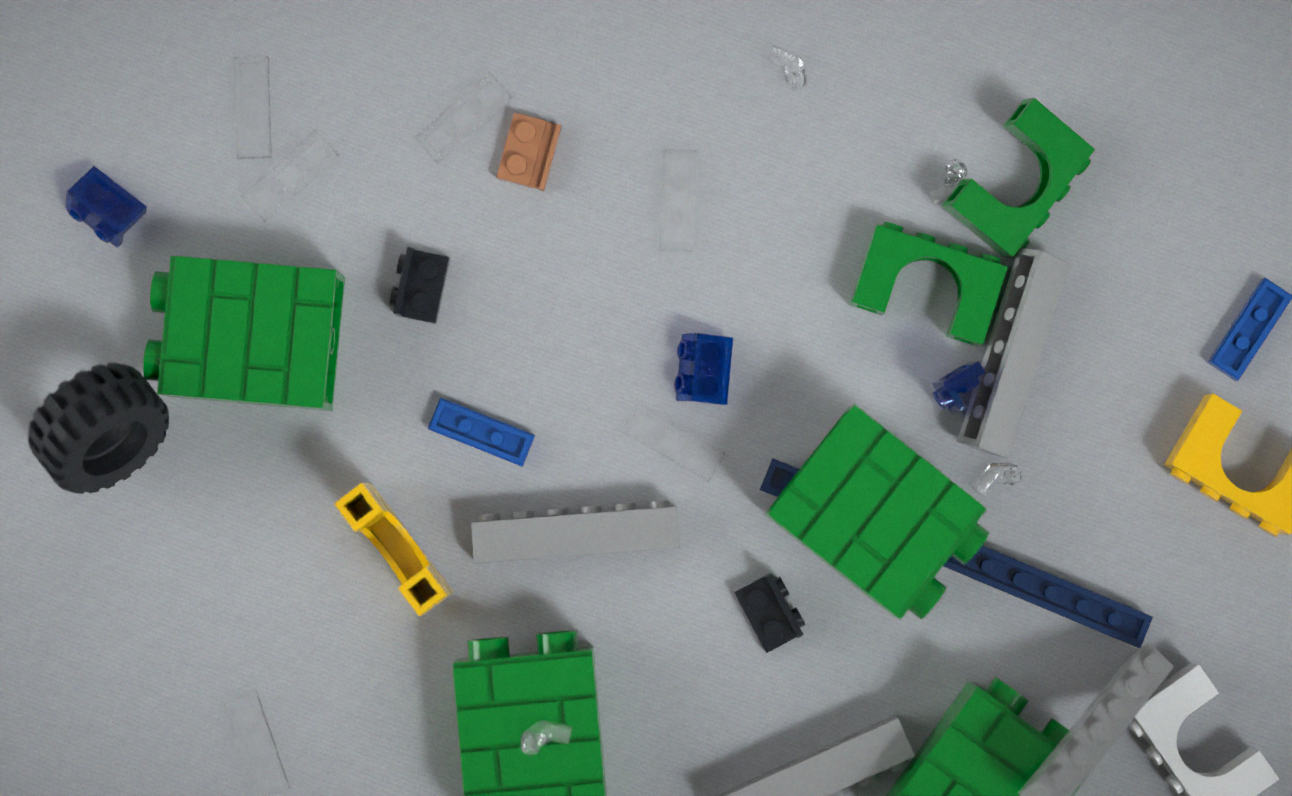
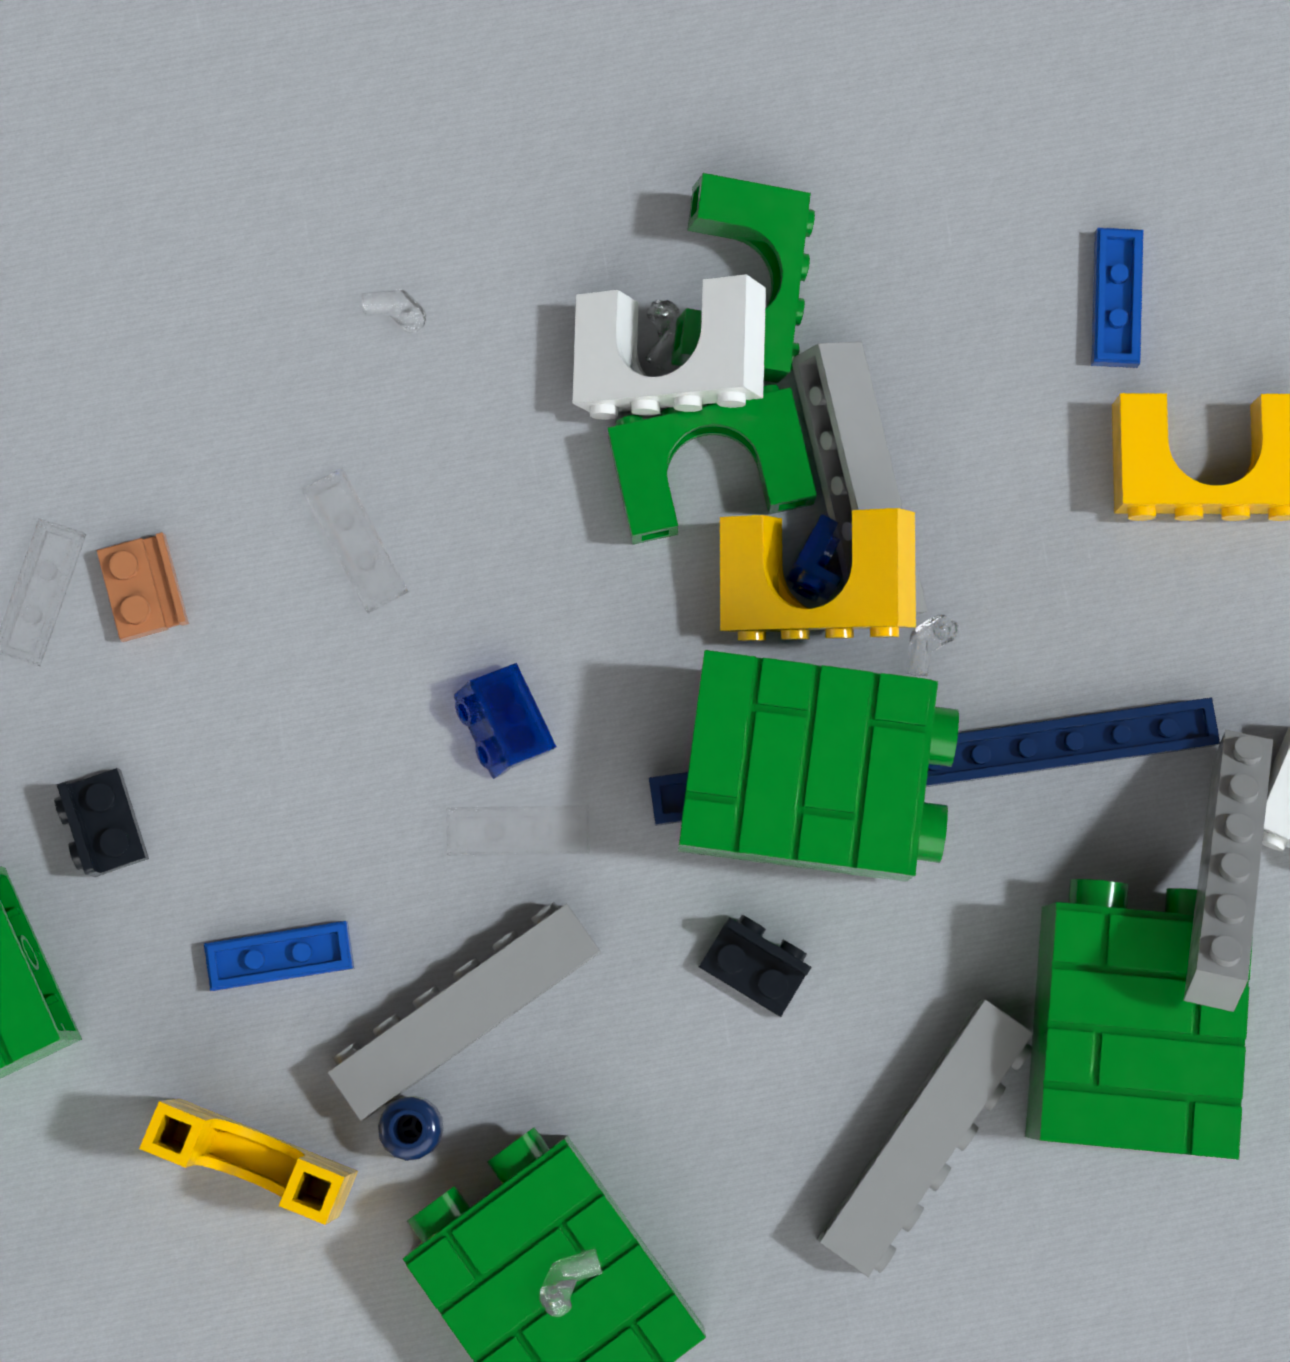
camera: 30 degrees left, 5 degrees down
none -> dark blue head [378,1096,444,1161]
none -> white arch [572,274,766,420]
none -> yellow arch [720,508,916,641]

